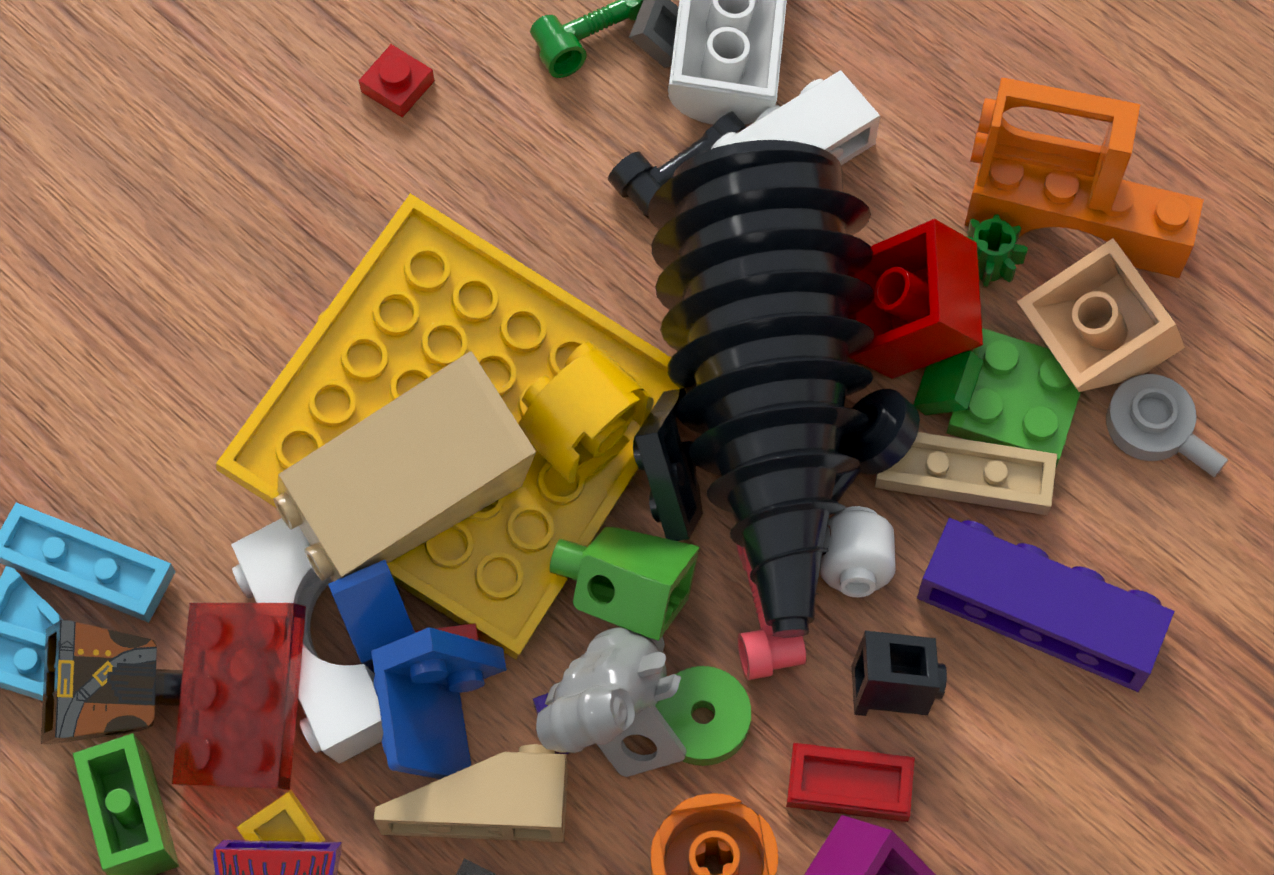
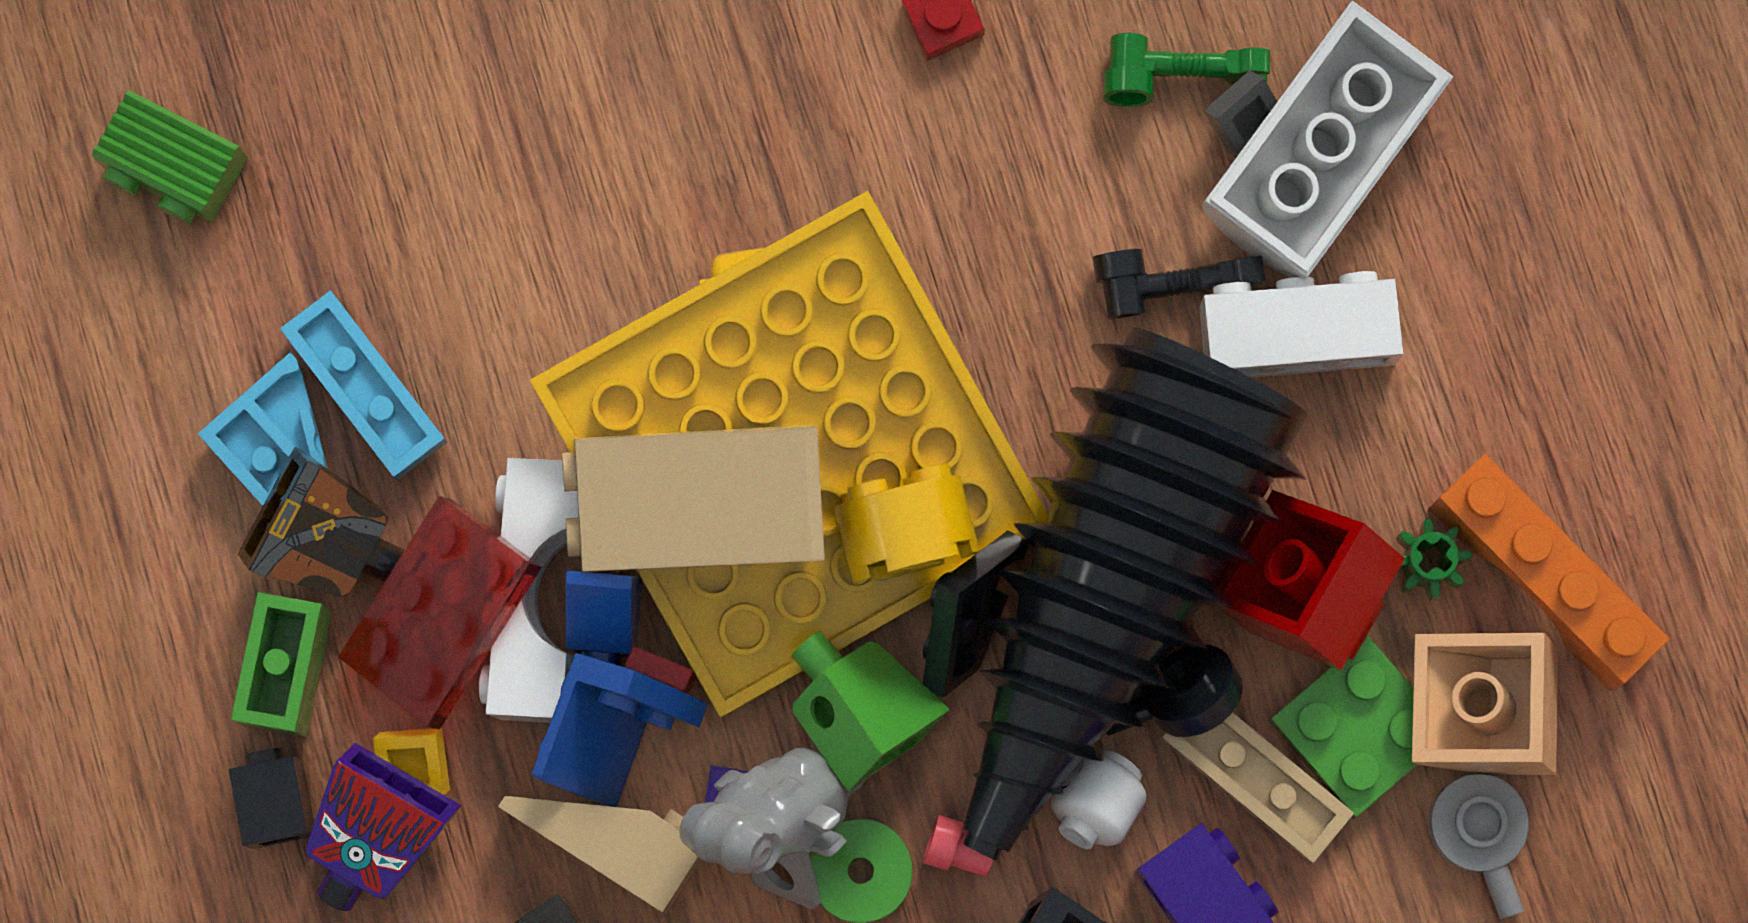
camera: 30 degrees right, 15 degrees up
green tile [913,351,983,416] -> none
orange panel [970,77,1140,212] -> none

